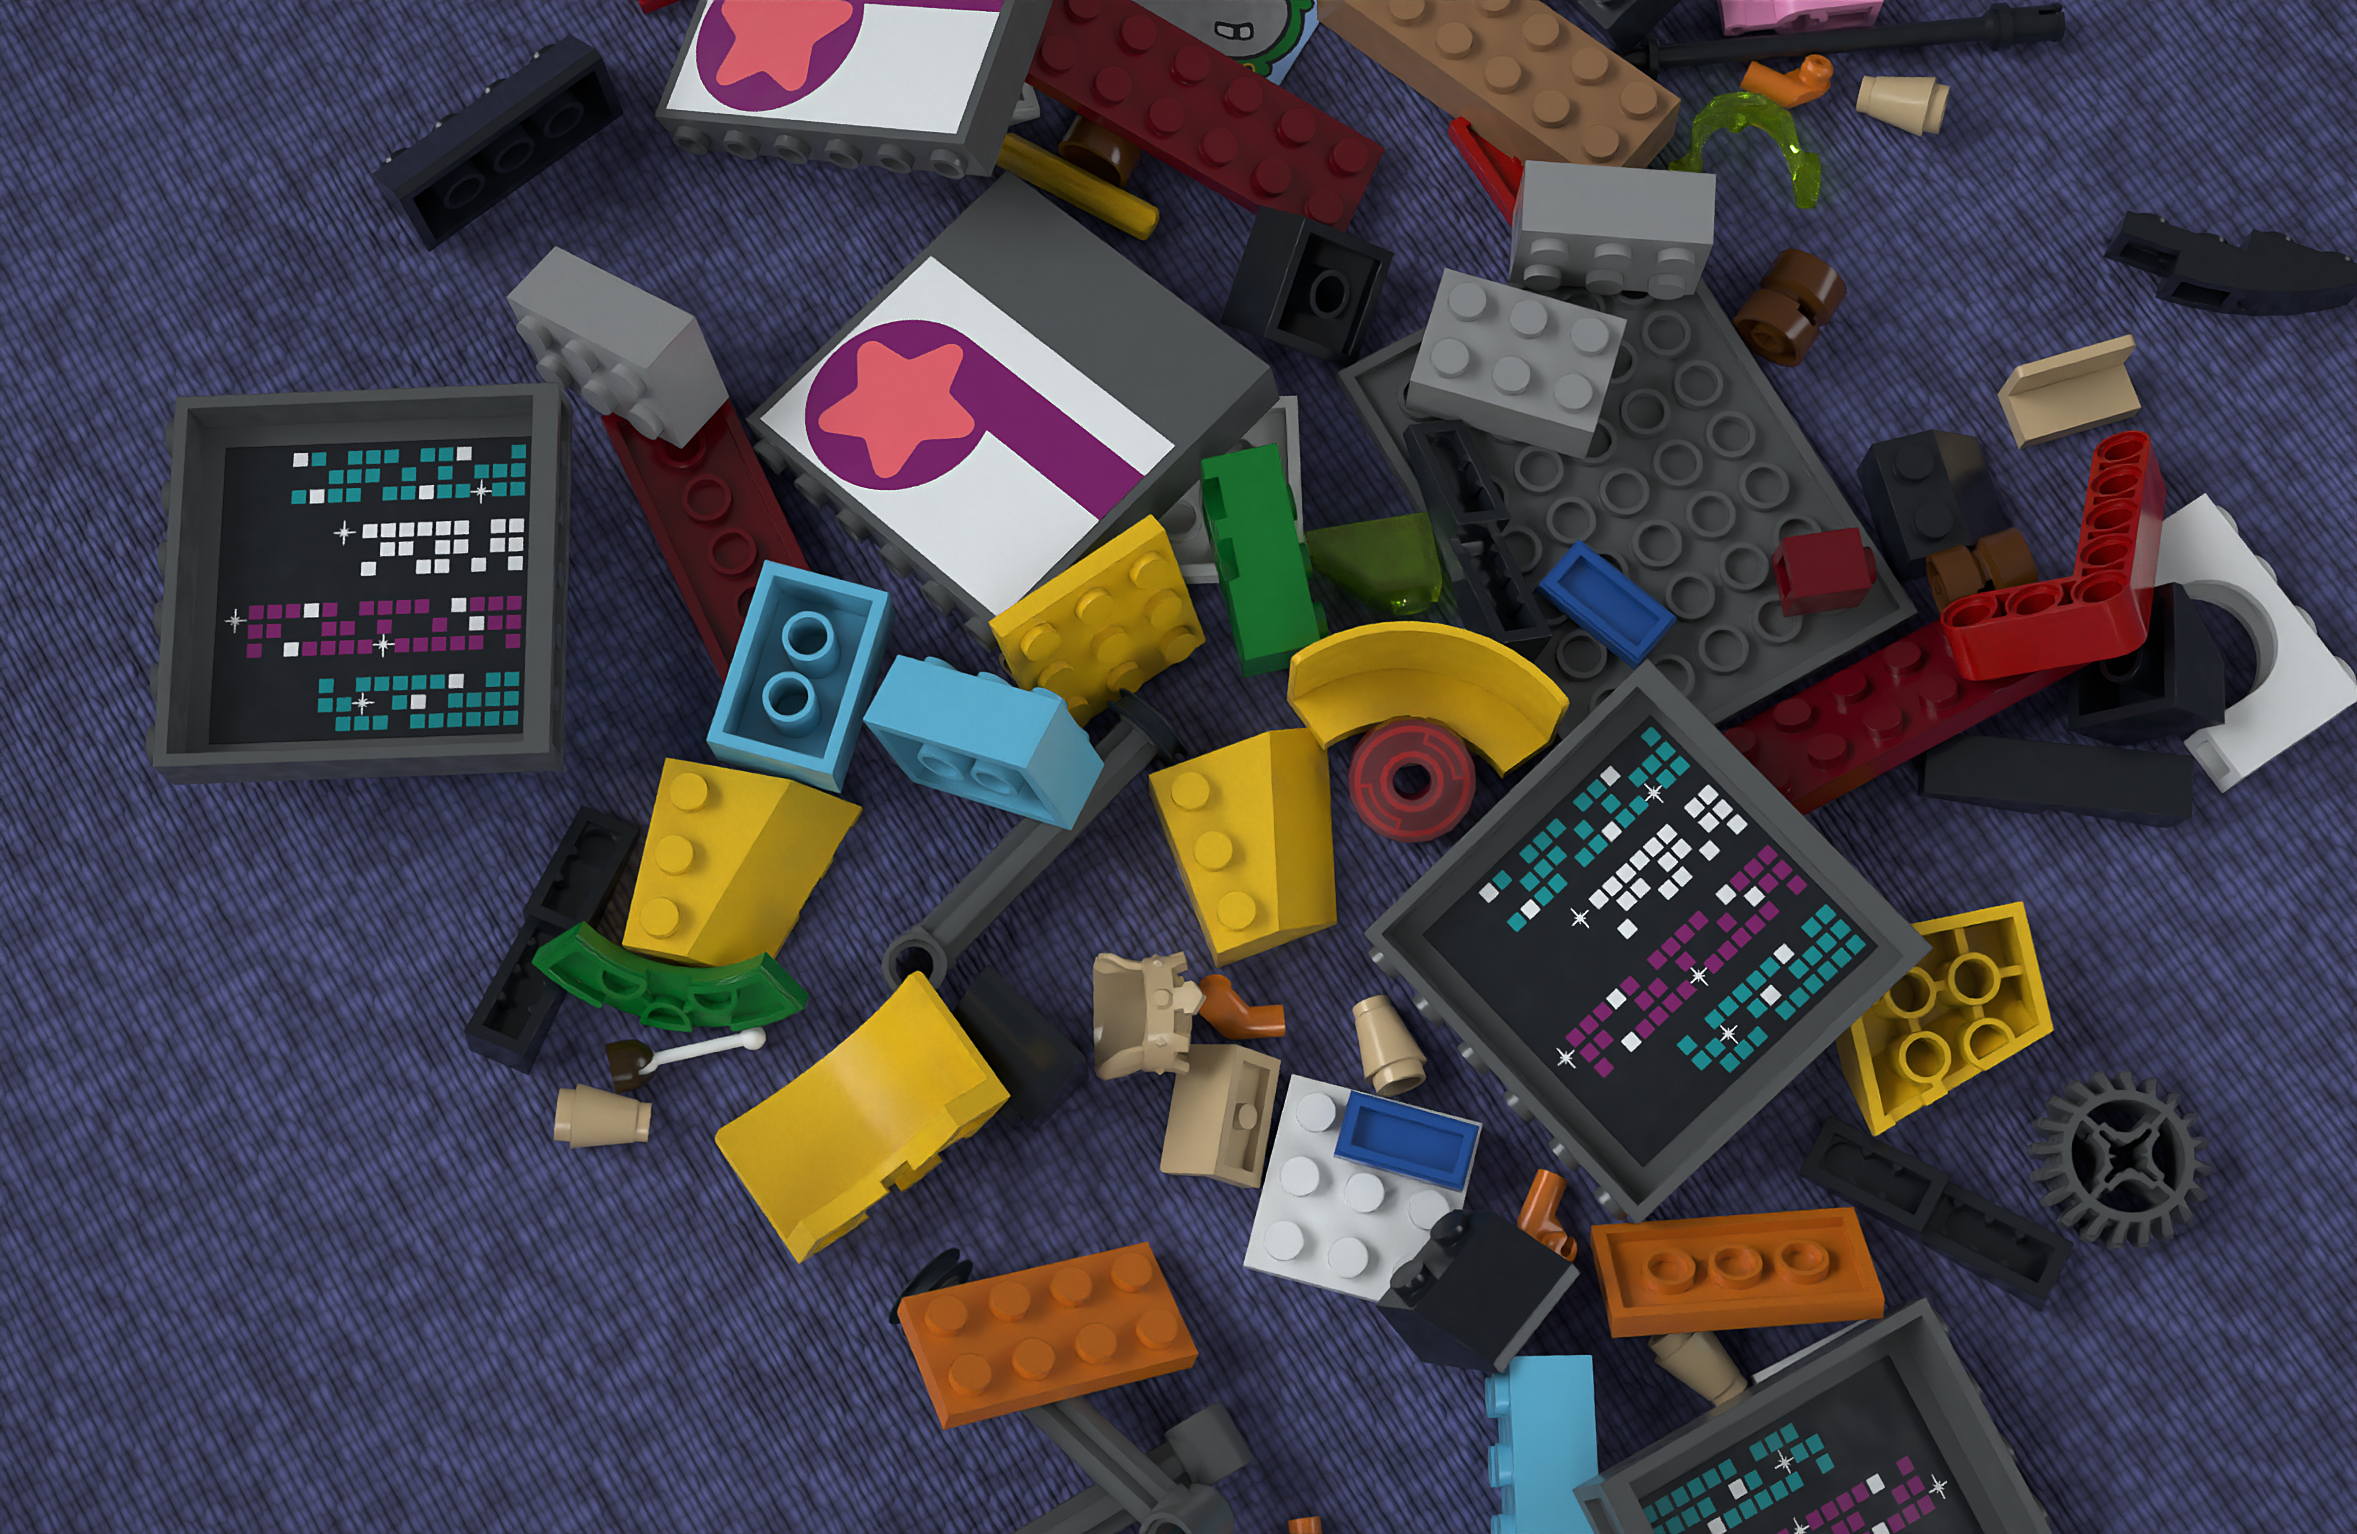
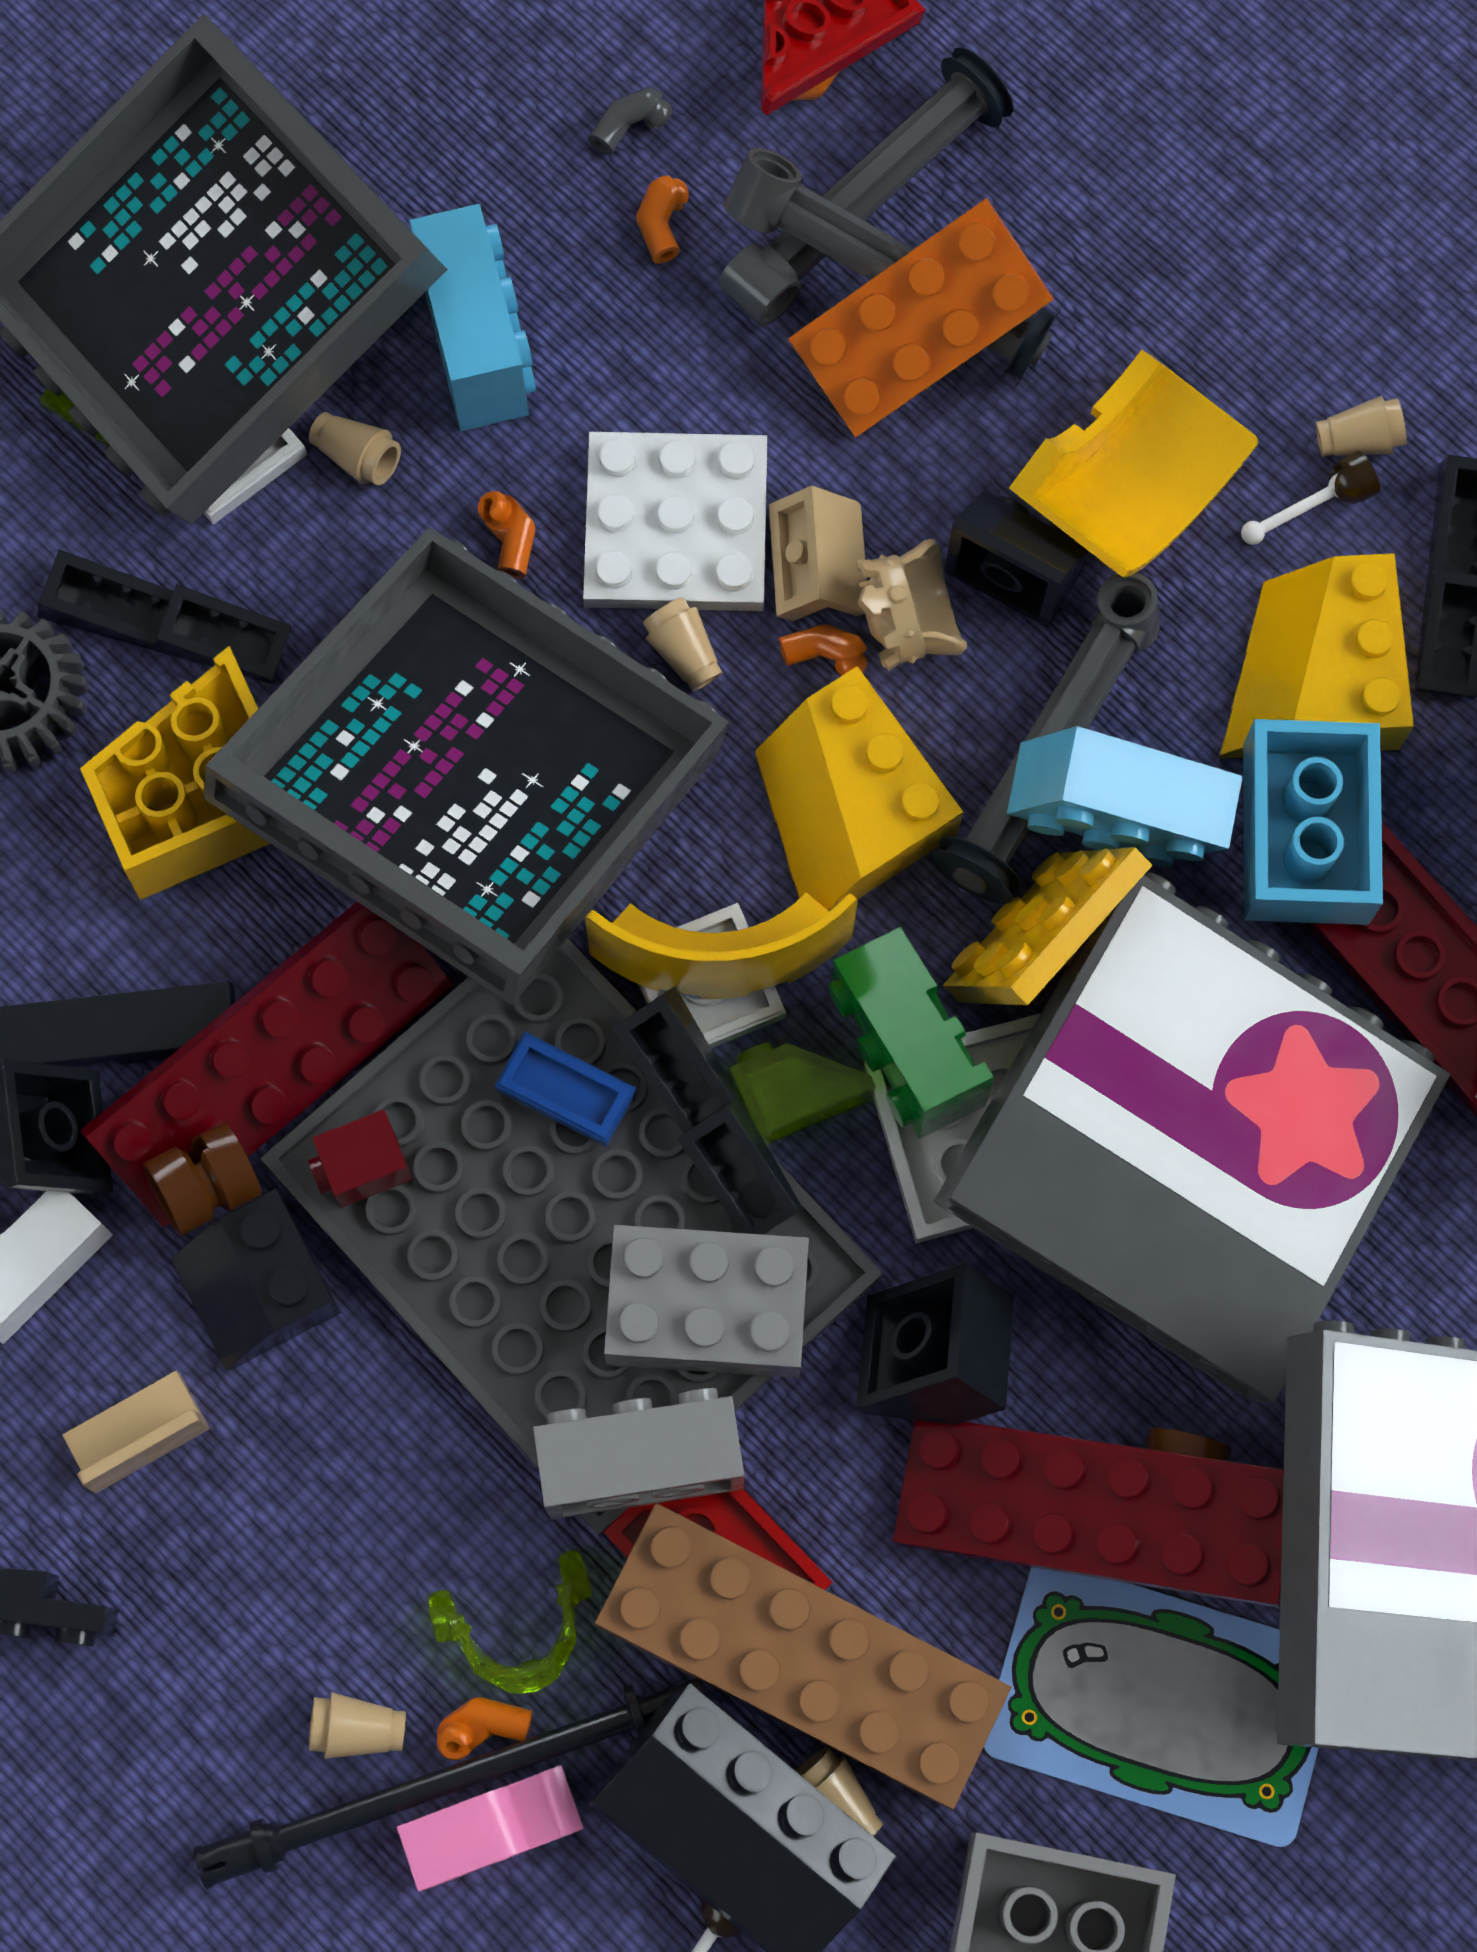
camera: 165 degrees right, 0 degrees up
green tile [532,921,809,1033] -> none
yellow axle [996,133,1160,240] -> none
blue tile [1333,1090,1480,1193] -> none
dark red tile [1348,715,1476,843] -> none
black slope [1375,1209,1580,1374] -> none
orange plate [1590,1207,1885,1338] -> none
reddish brown wheel [1732,249,1847,367] -> none
red beam [1940,430,2167,681] -> none

